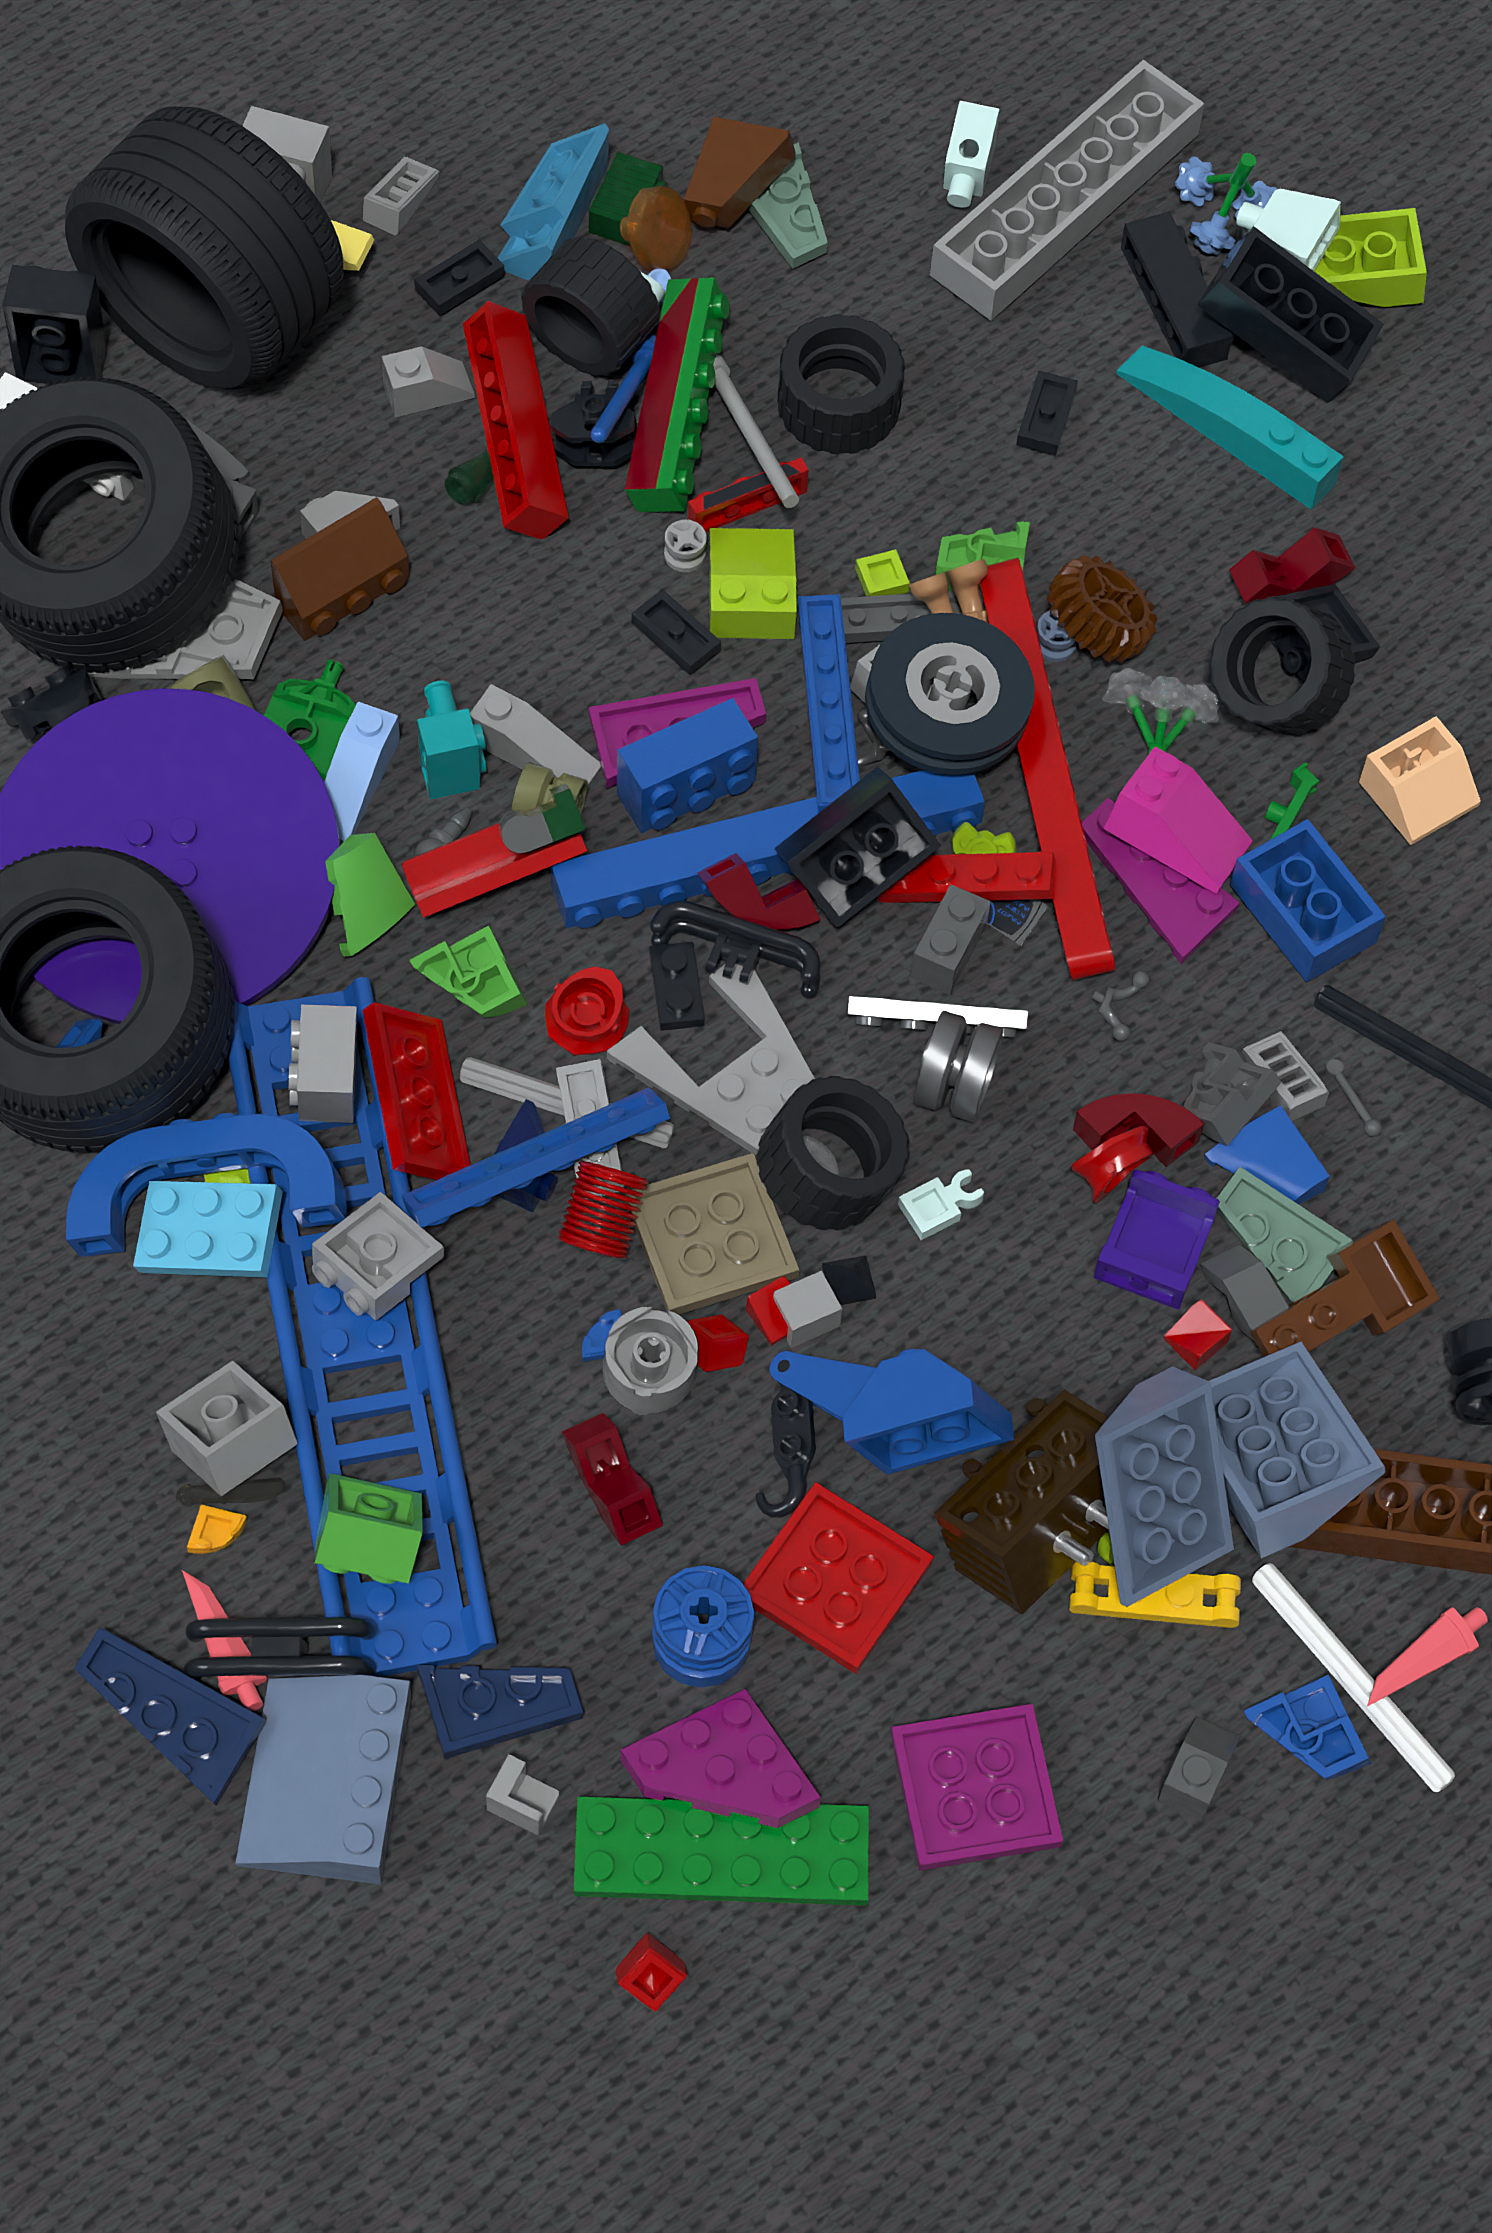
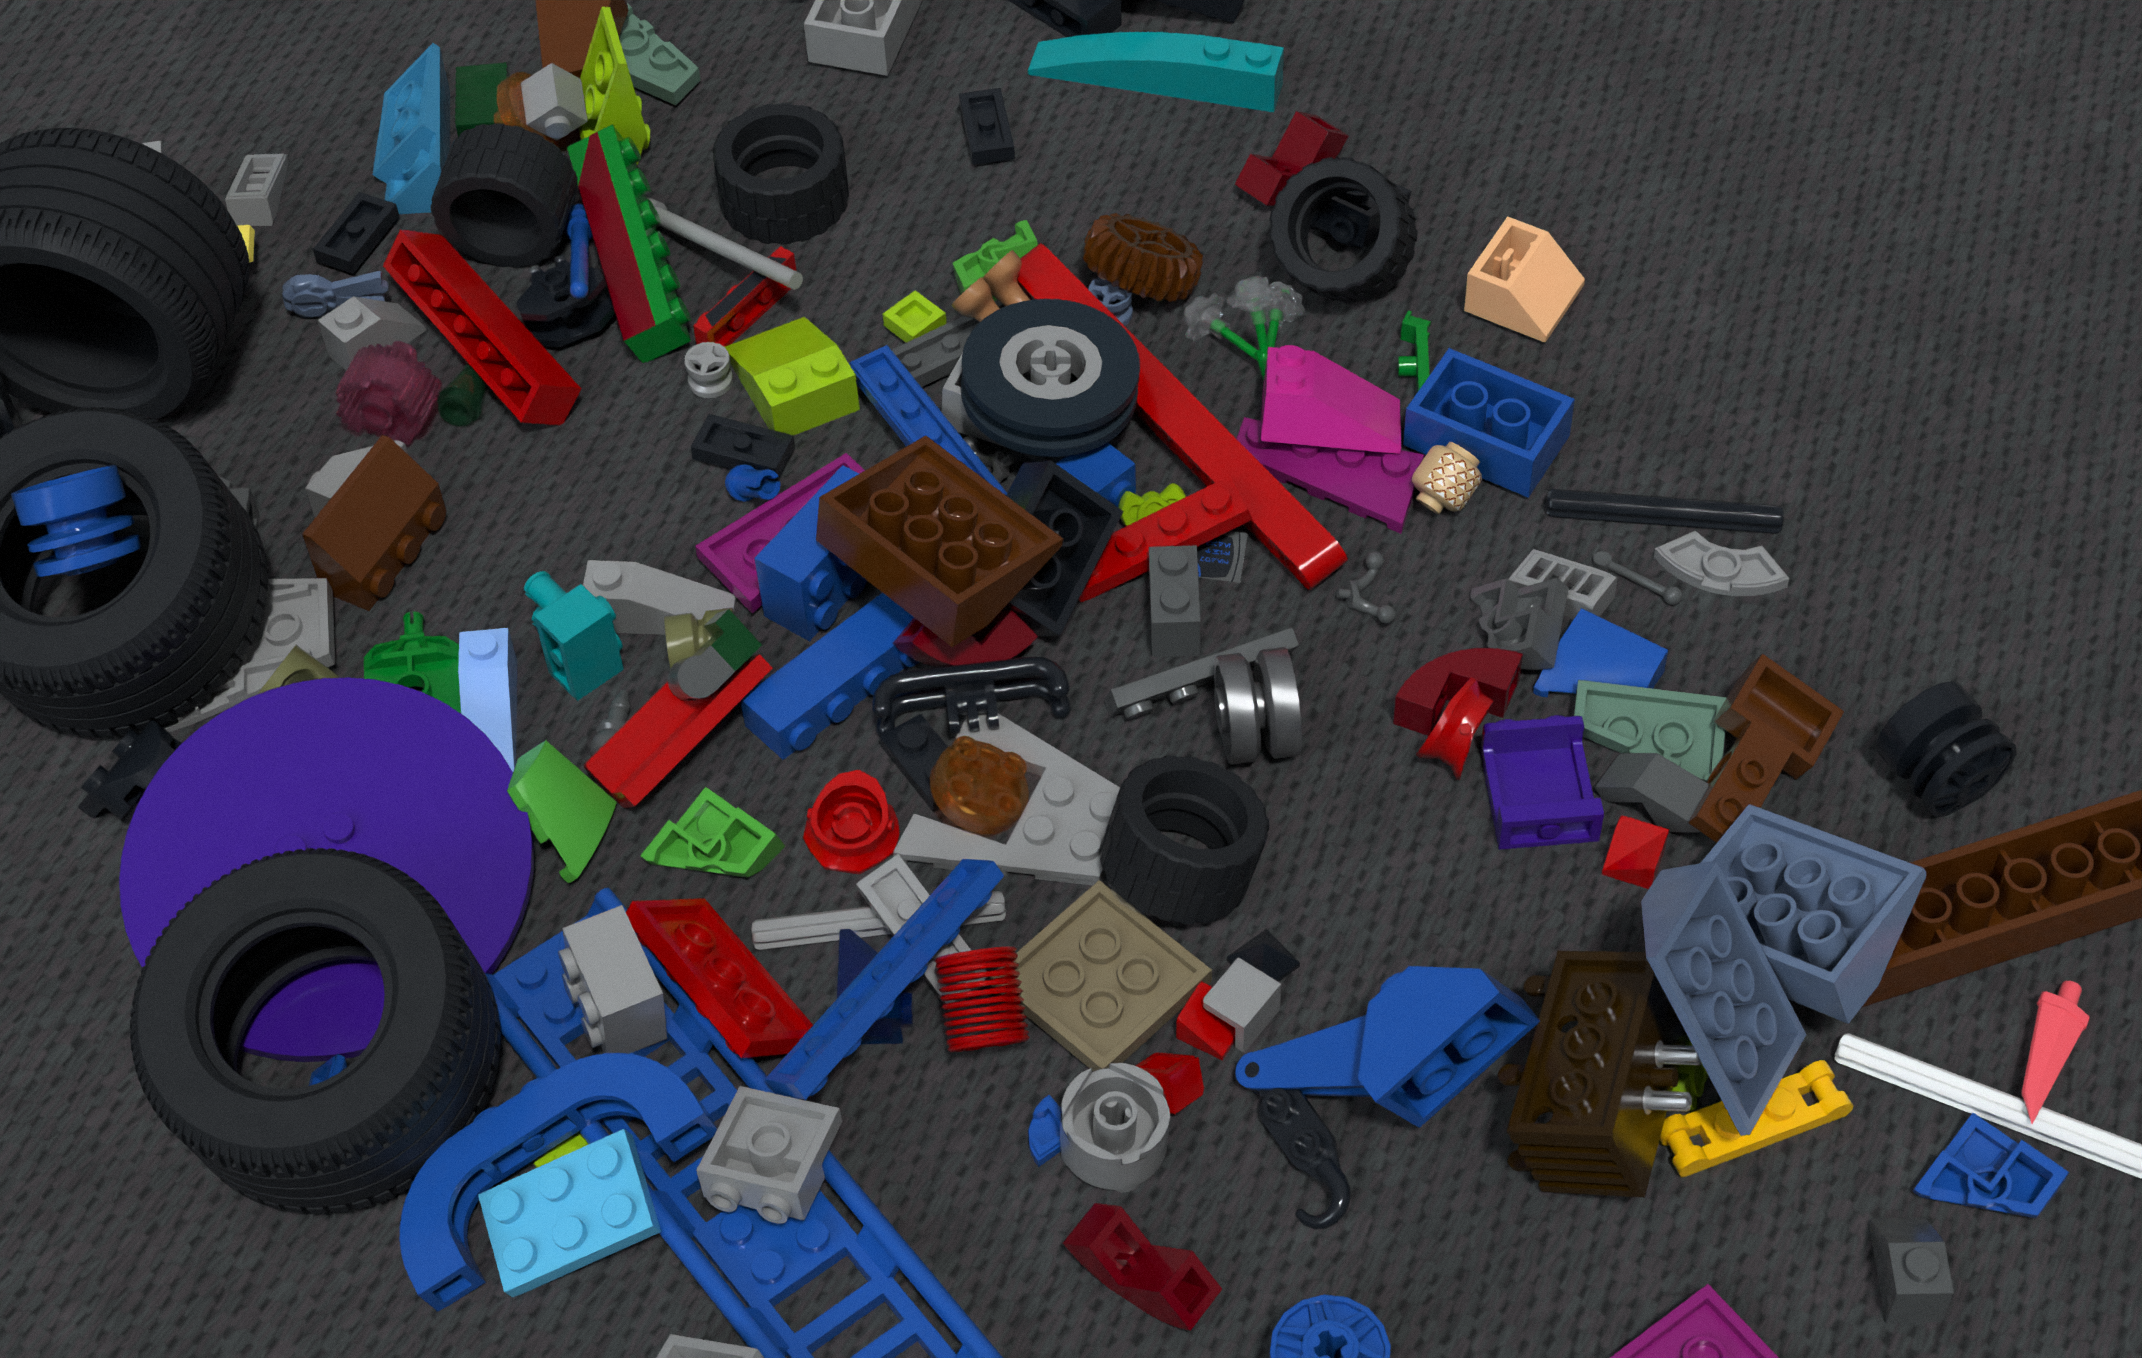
camera: 20 degrees left, 10 degrees down
red plate [743,1482,934,1674] -> none
light aqua plate [898,1170,984,1240] -> none
none -> blue wheel [11,465,142,577]
none -> sand blue piece [282,271,389,318]
none -> clear pink brick [336,341,442,445]
none -> light grey brick [521,63,588,141]
none -> lime slope [578,6,650,165]
none -> blue pin [725,464,781,502]
none -> reddish brown slope [816,435,1063,647]
none -> clear orange tile [930,736,1029,834]
none -> tan head [1411,441,1482,514]
none -> light grey tile [1654,531,1789,596]

